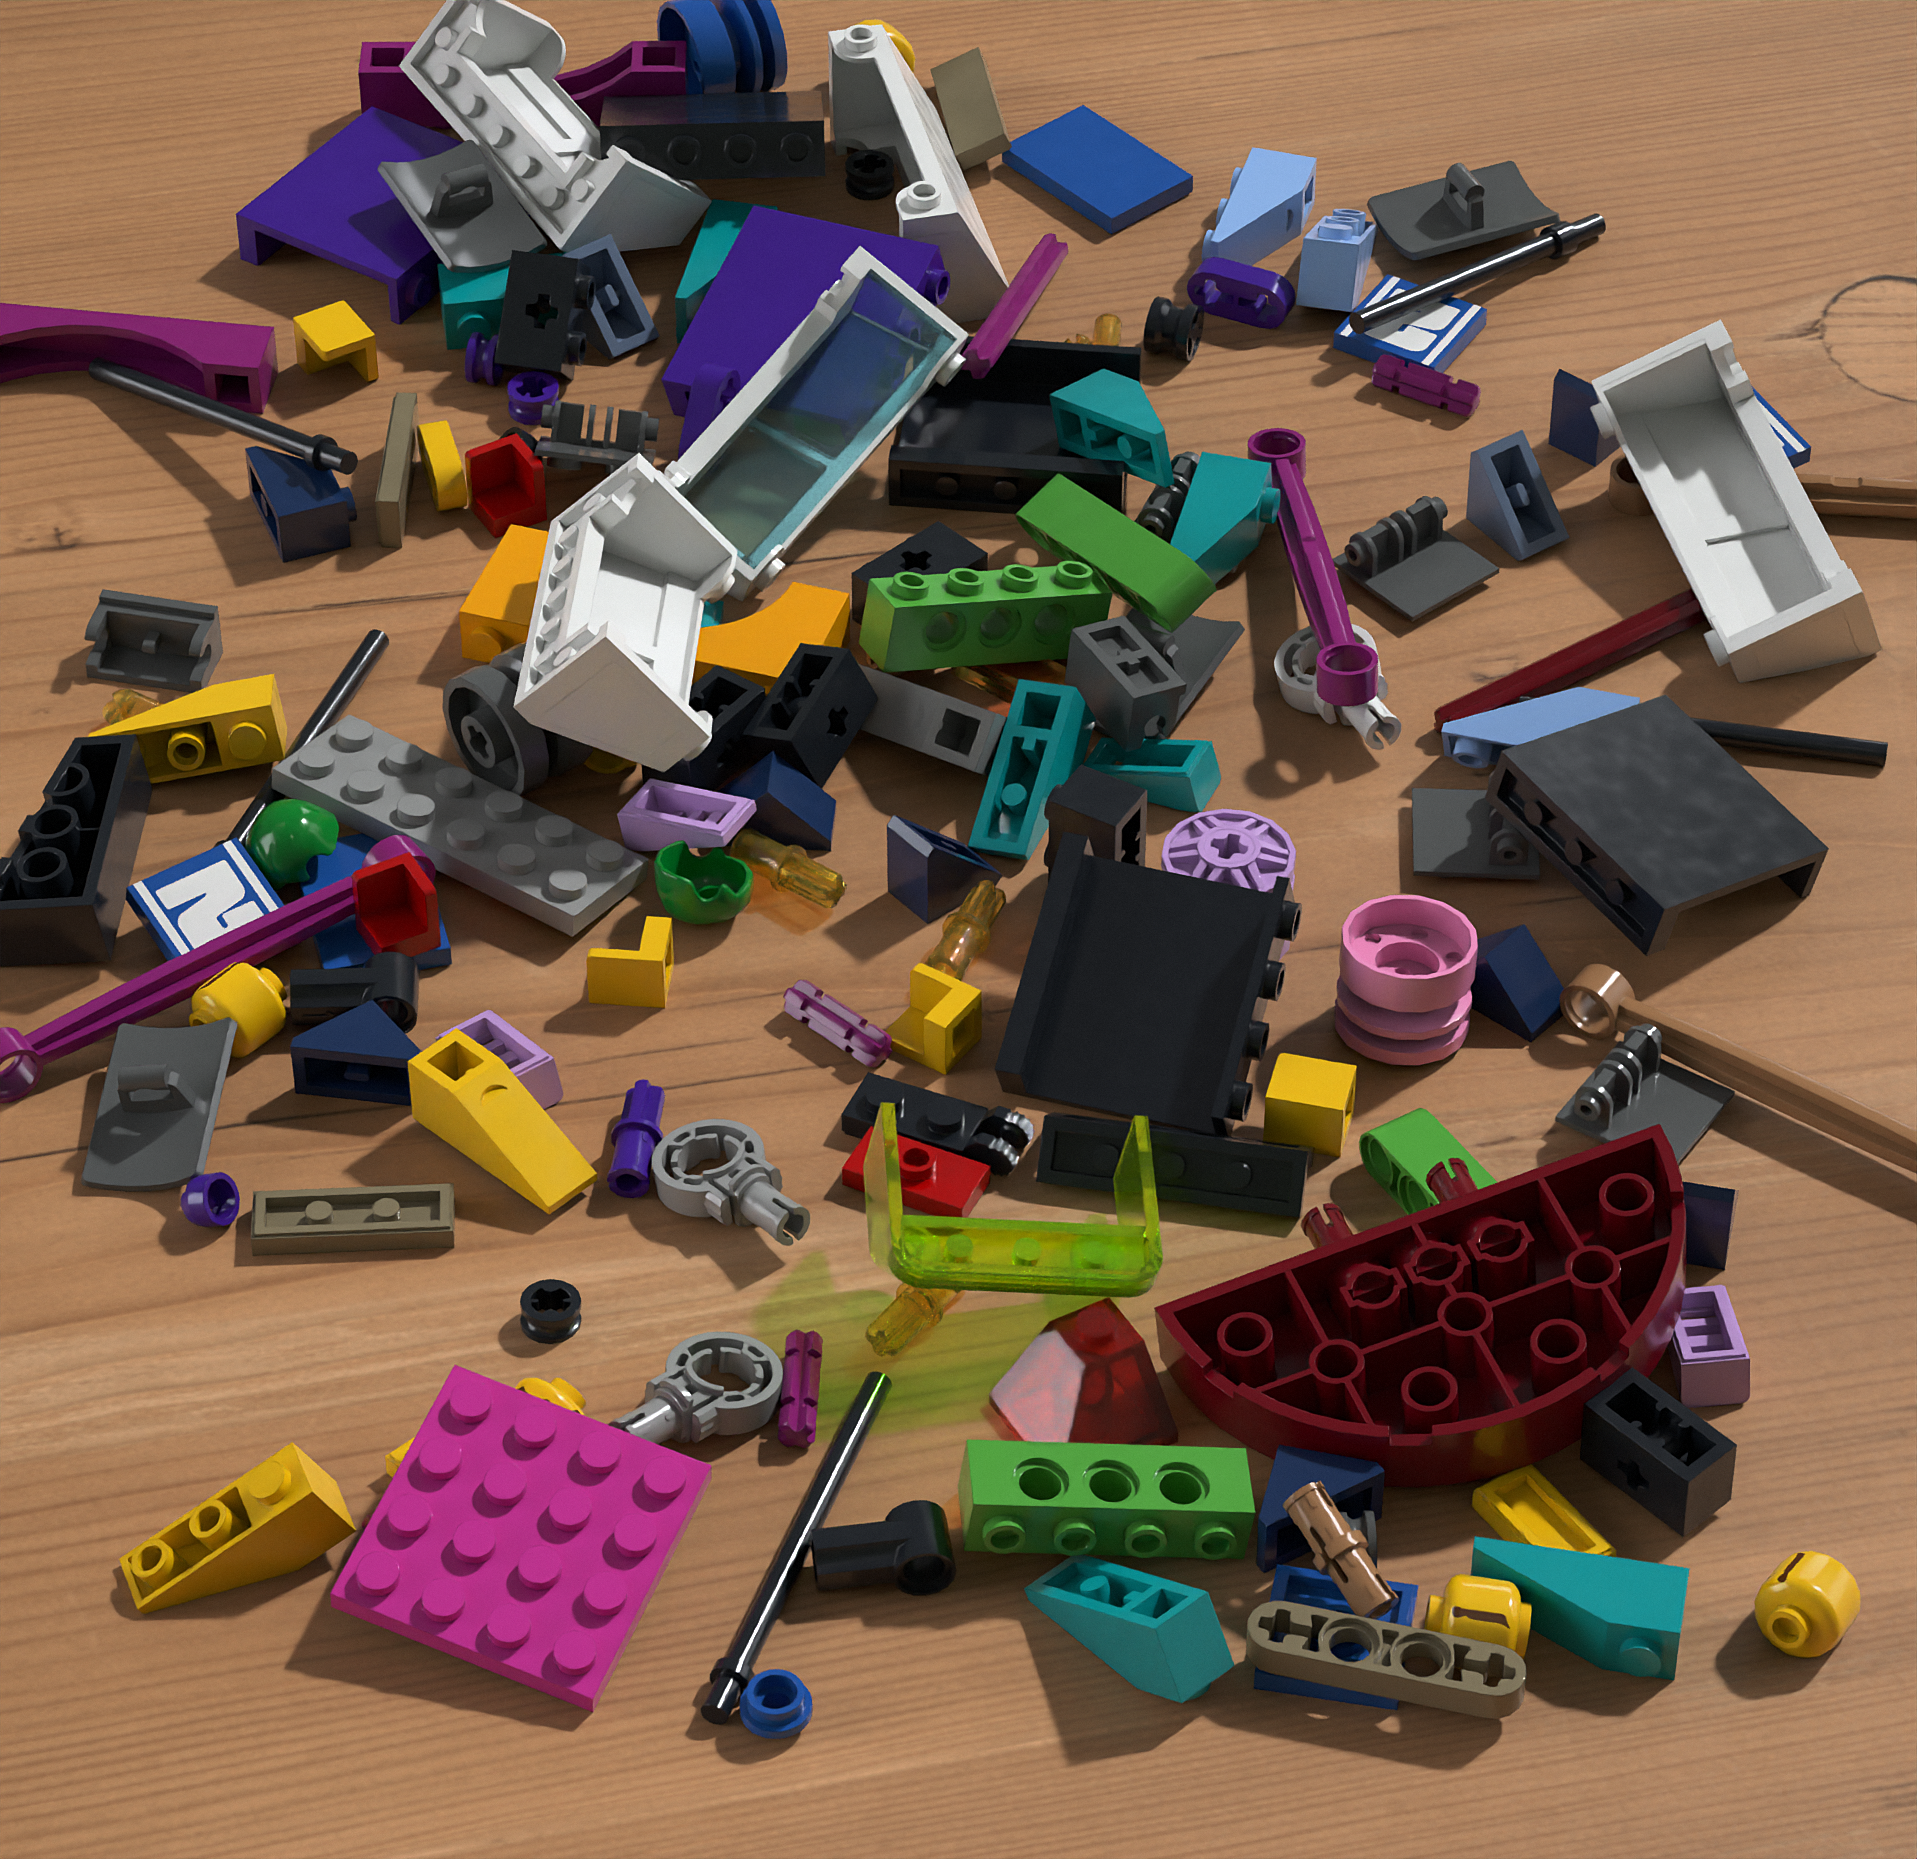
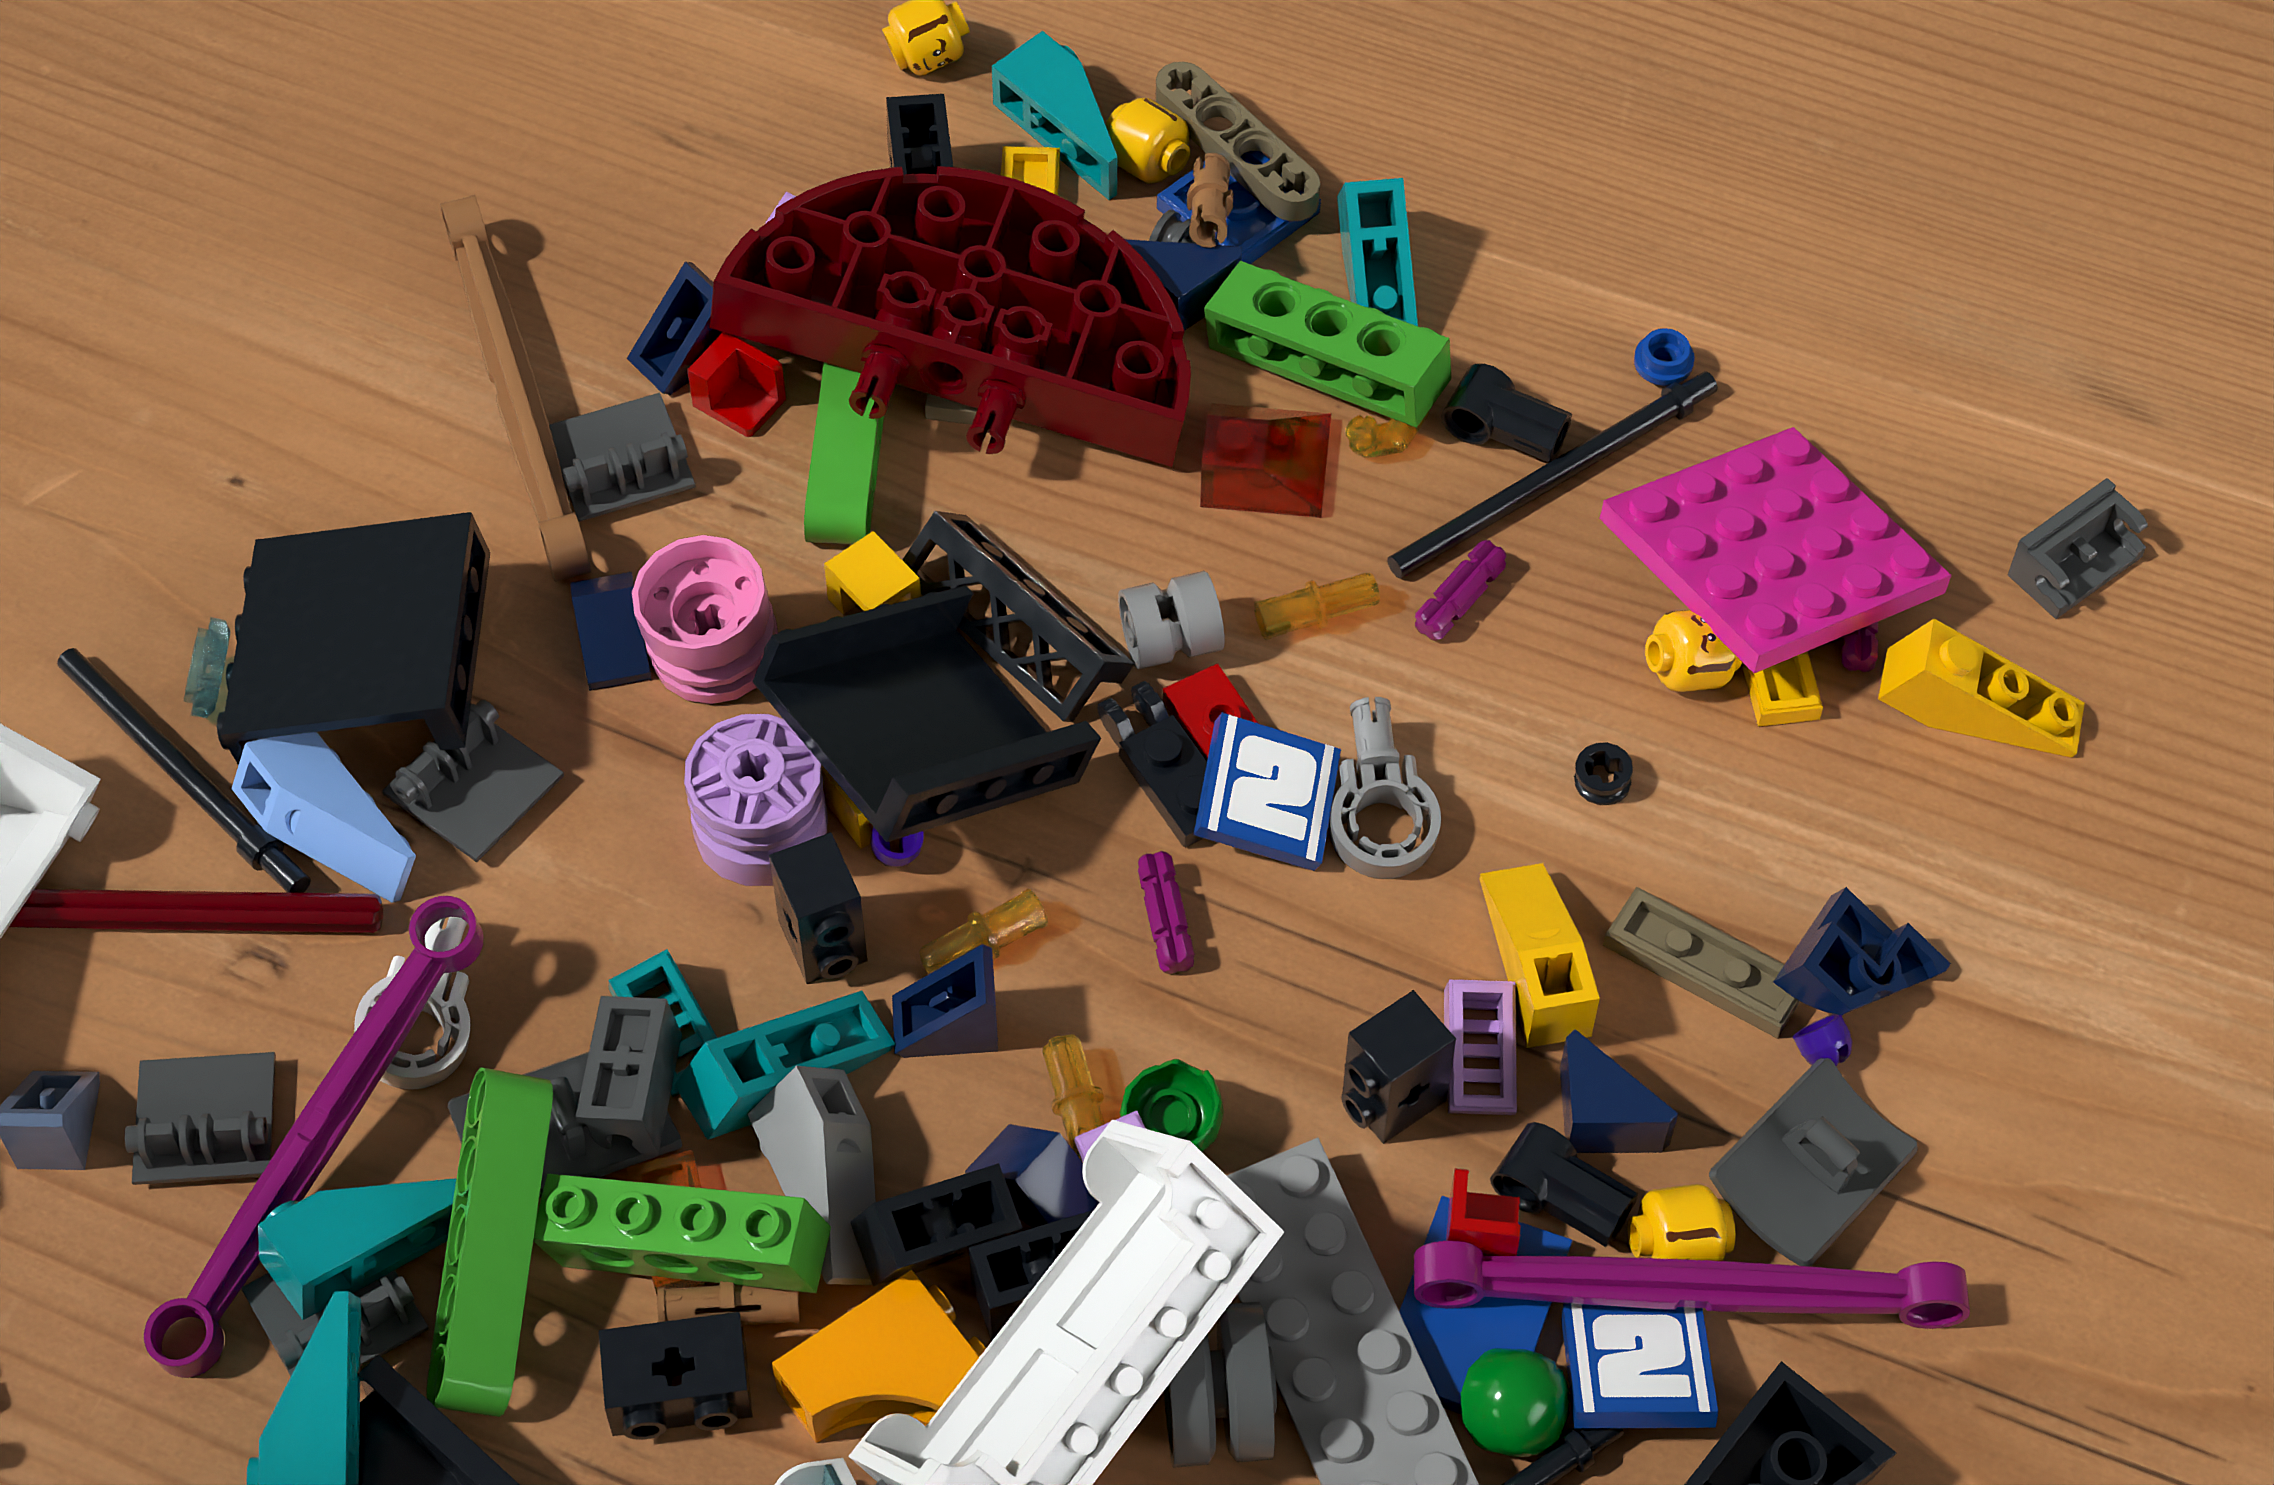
camera: 145 degrees left, 15 degrees up
yellow panel [586,916,674,1008] -> none
dark purple axle [607,1079,665,1198] -> none
light grey pin [608,1332,783,1444] -> none
clear neon green windscreen [863,1102,1163,1298] -> none
yellow panel [885,963,982,1075] -> none
none -> clear light blue gear [183,617,231,718]
none -> light grey wheel [1118,571,1225,669]
none -> tile [1194,713,1341,871]
none -> black brick [1341,990,1456,1144]
none -> dark blue slope [1773,887,1951,1015]
none -> dark grey hinge [2008,478,2148,619]

